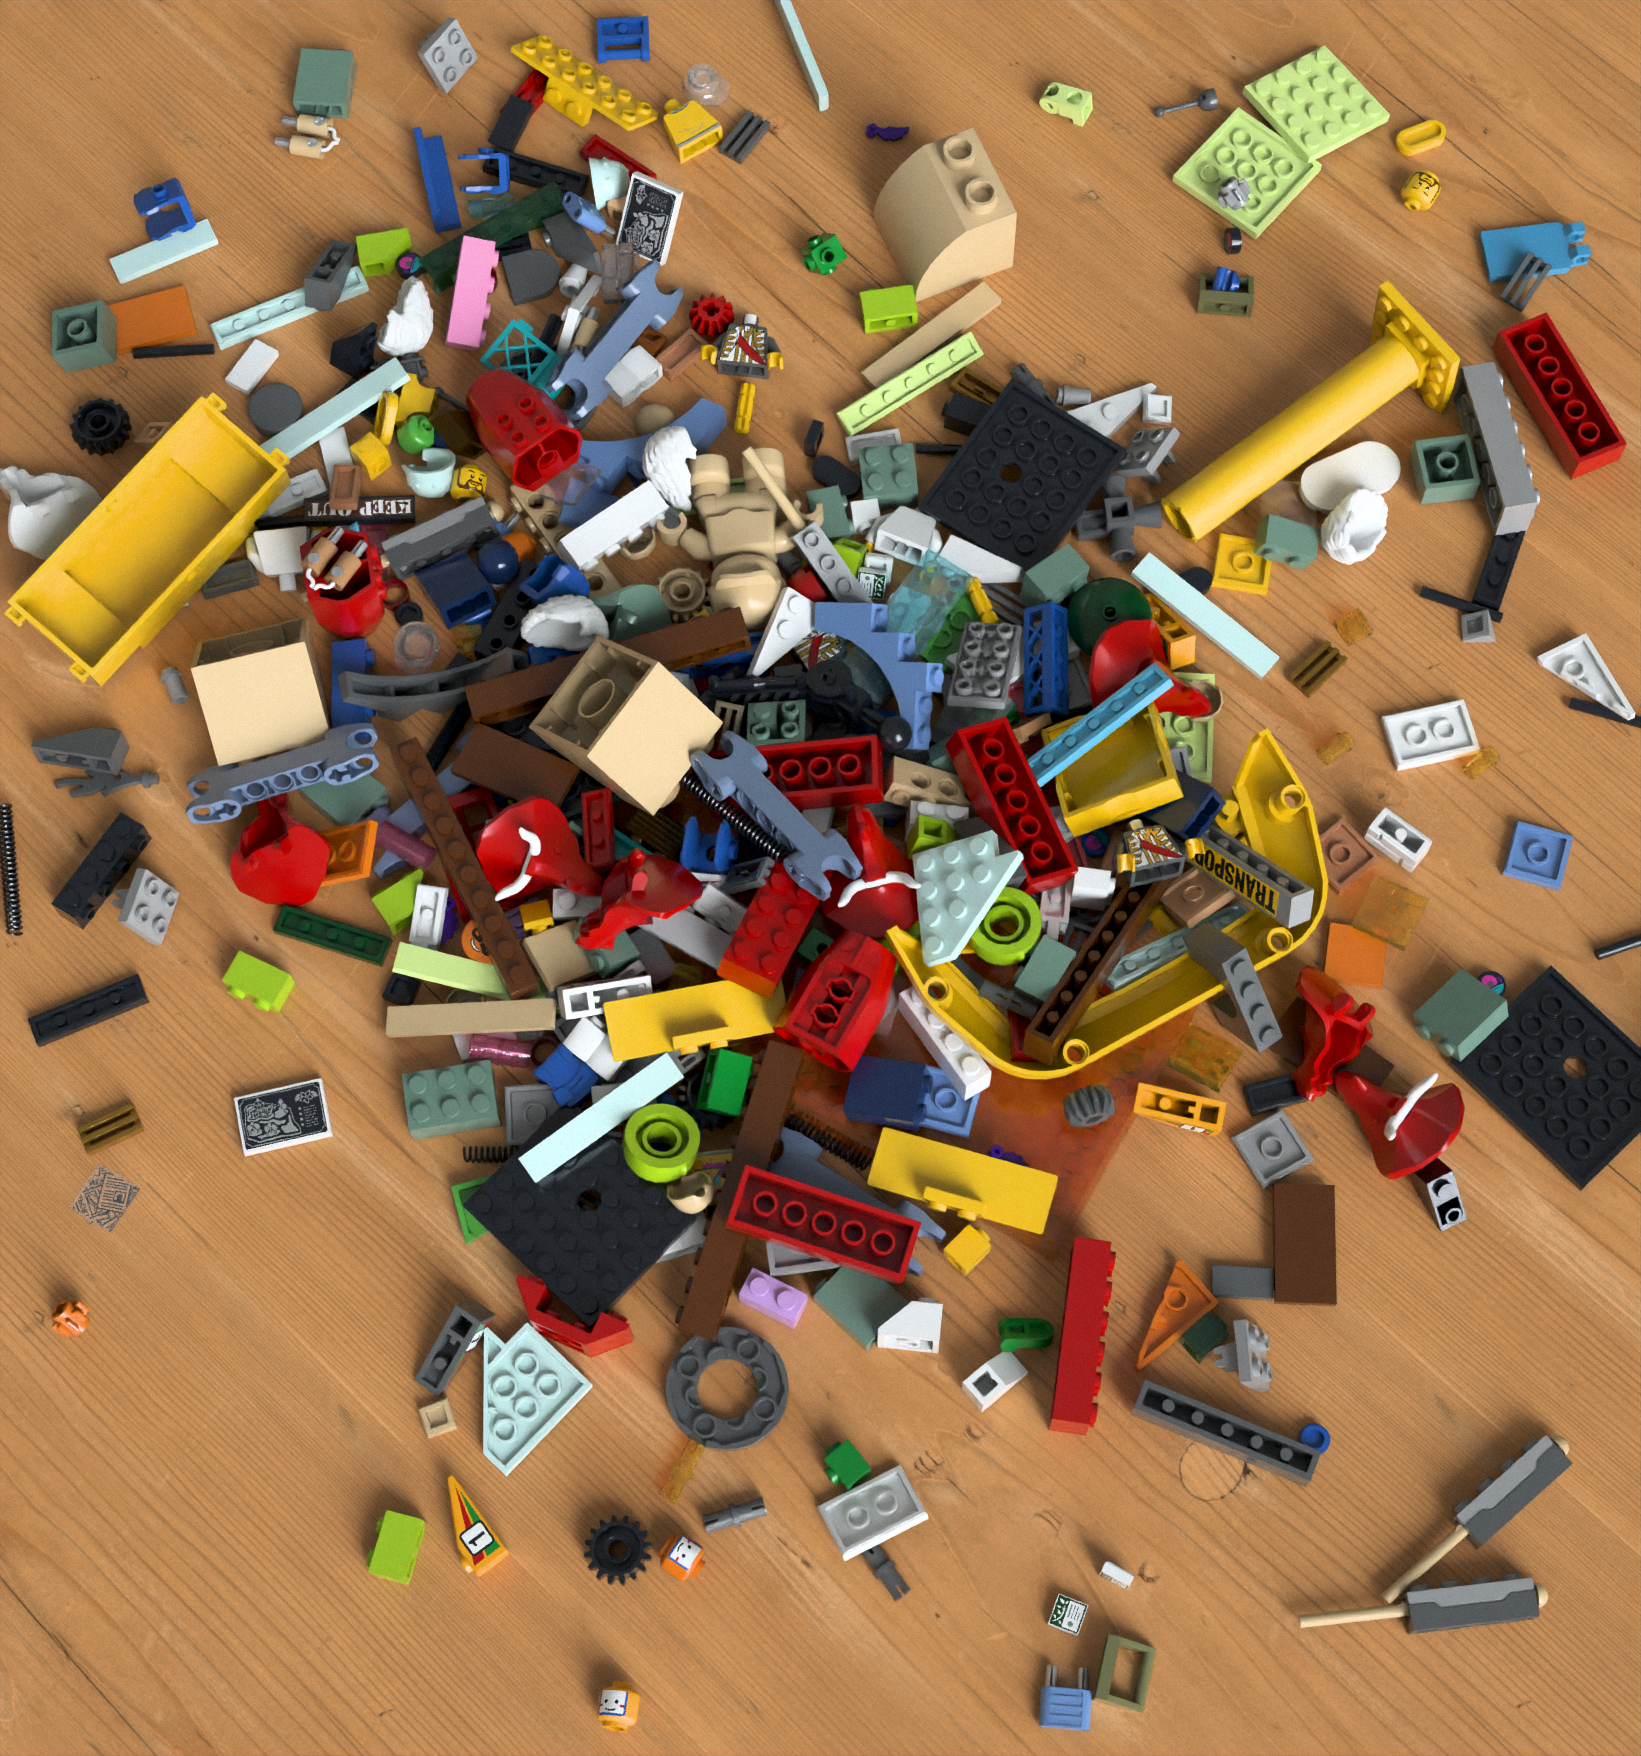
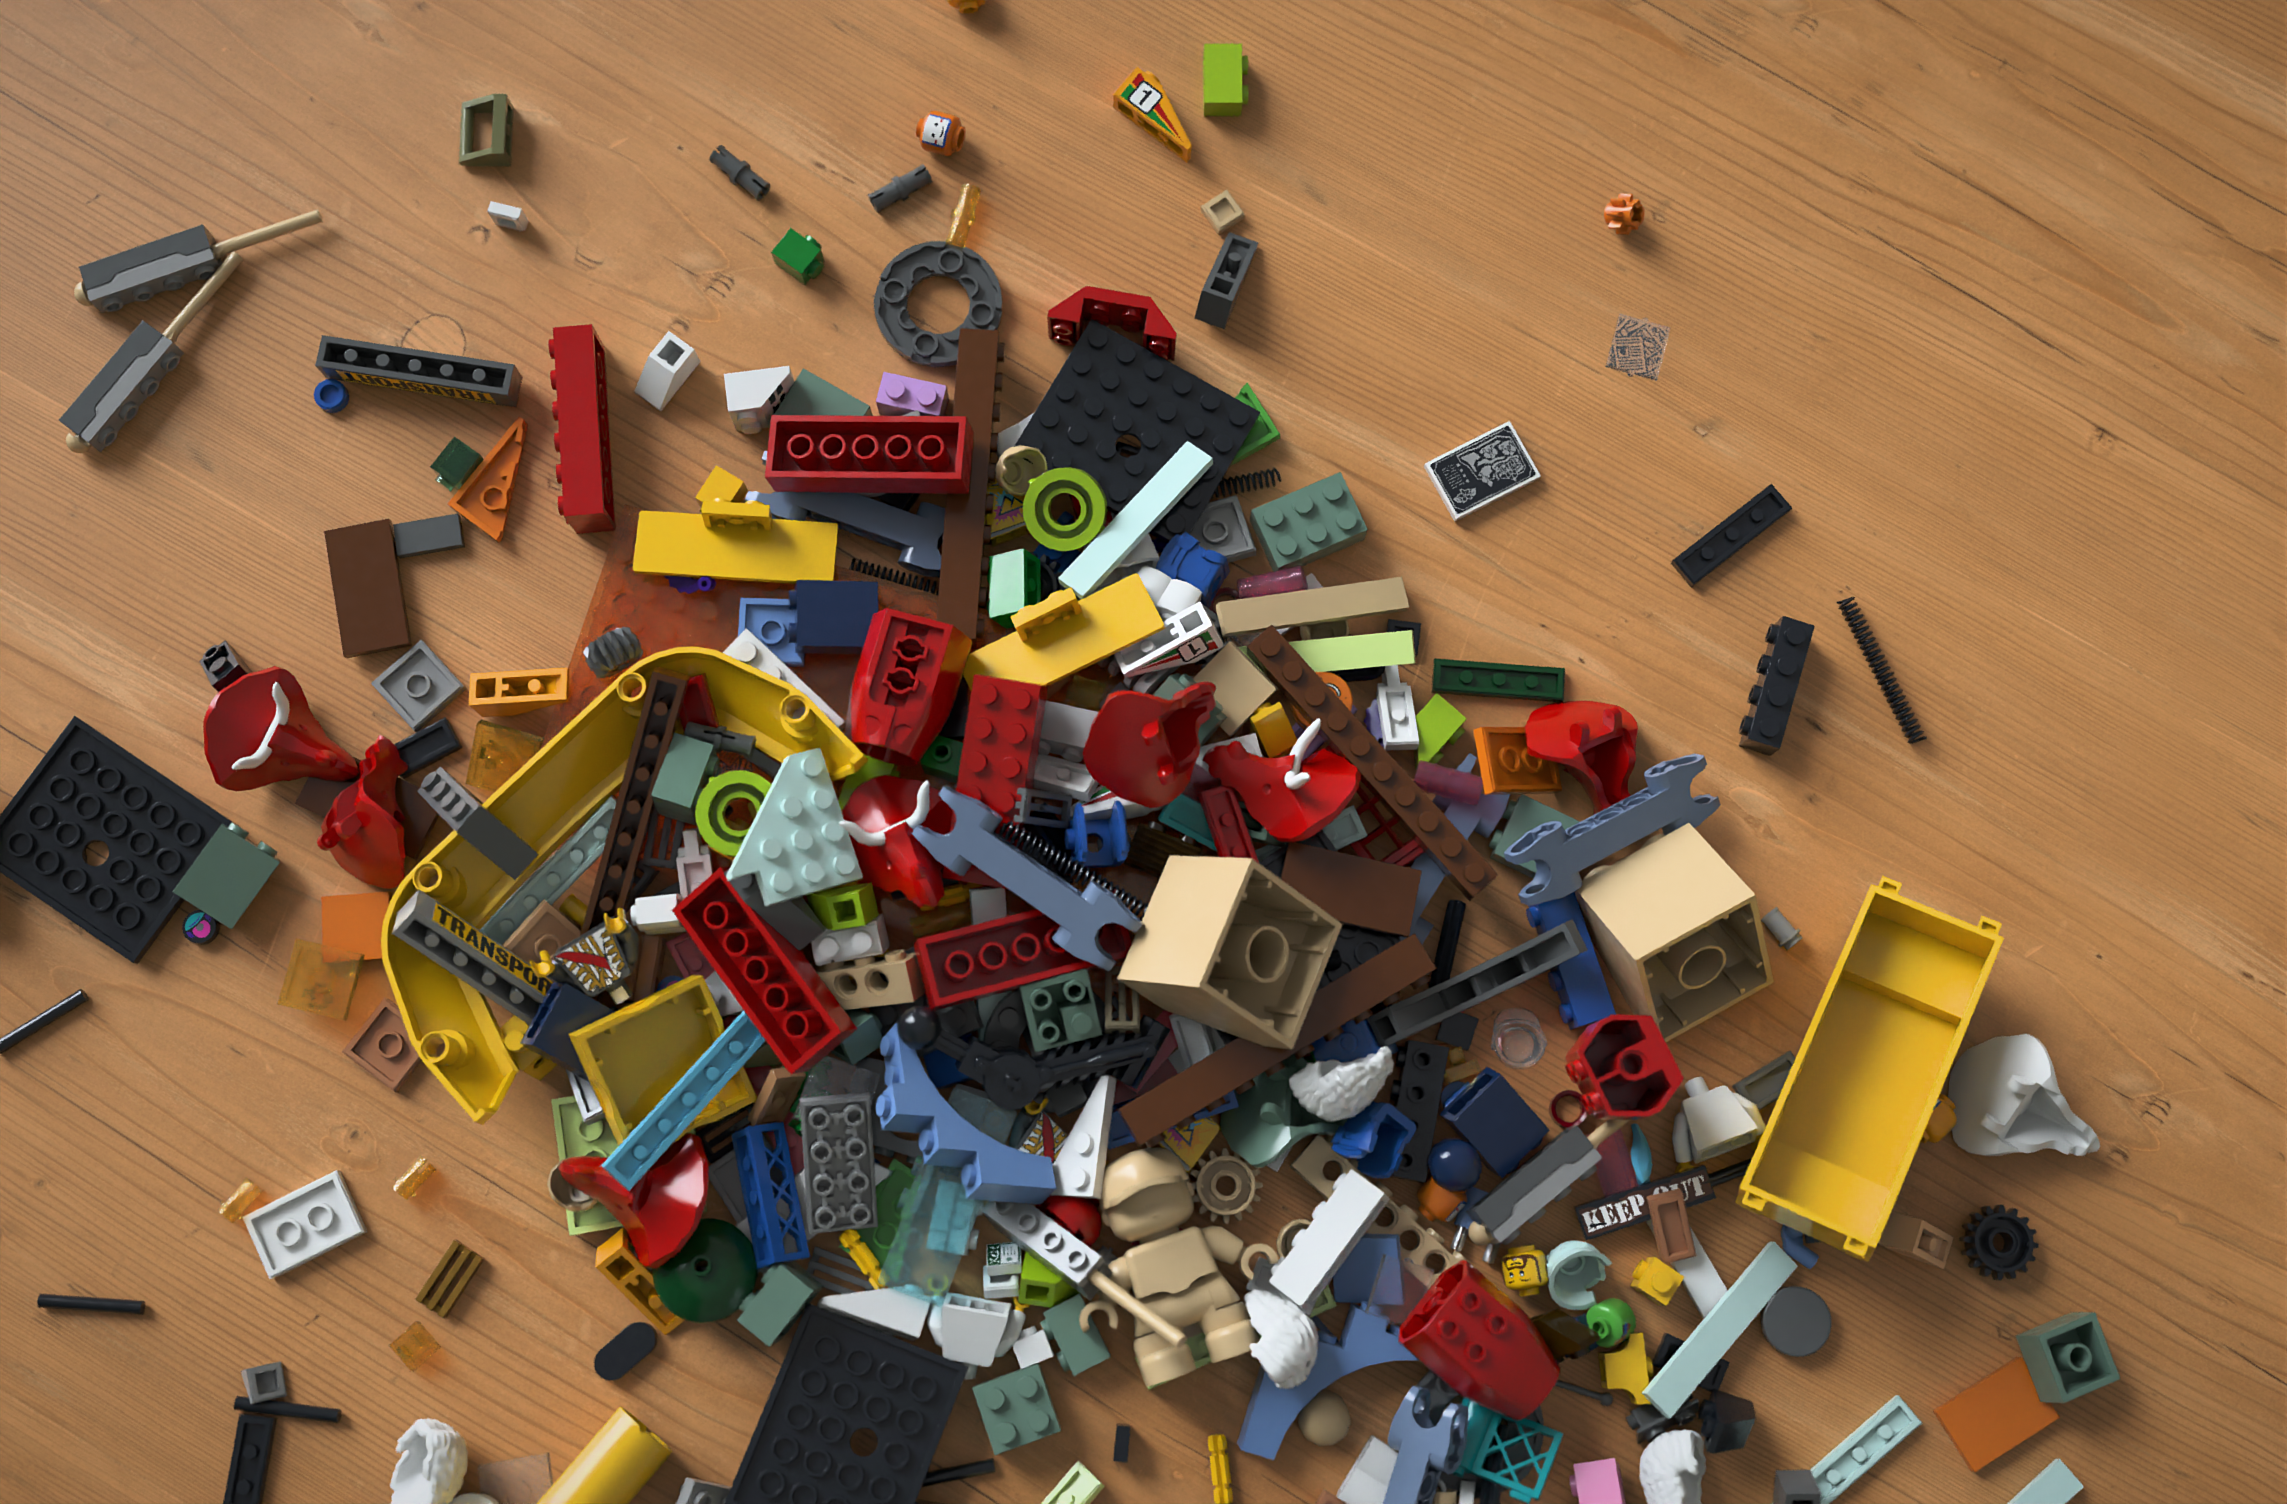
camera: 160 degrees right, 10 degrees up
dark grey slope [31,727,130,775] -> none
dark grey piece [54,770,159,798] -> none
pearl gold tile [77,1103,144,1156] -> none
light grey plate [112,868,180,945] -> none
black bar [132,344,215,359] -> none
lime brick [222,950,295,1013] -> none
white tile [225,339,279,396] -> none
white hinge [258,469,329,519] -> none
medium nougat piece [301,526,368,591] -> none
yellow tile [373,391,398,446] -> none
black tile [395,602,424,631] -> none
light aqua wing [483,1323,593,1477] -> none
black gear [584,1515,653,1586] -> none
black tile [812,456,861,500] -> none
white tile [817,1465,929,1561] -> none
white tile [845,428,902,465] -> none
green plate [997,1318,1054,1352] -> none
medium blue piece [1039,1664,1092,1731] -> none
tile [1048,1594,1088,1636] -> none
dark grey brick [1075,475,1162,562] -> none
light aqua tile [1131,552,1280,680] -> none
yellow tile [1211,533,1272,596] -> none
light grey plate [1213,1319,1273,1392] -> none
sand green brick [1254,513,1320,569] -> none
white brick [1364,807,1433,873] -> none
medium blue tile [1502,820,1573,891] -> none
white wing [1537,633,1635,721] -> none

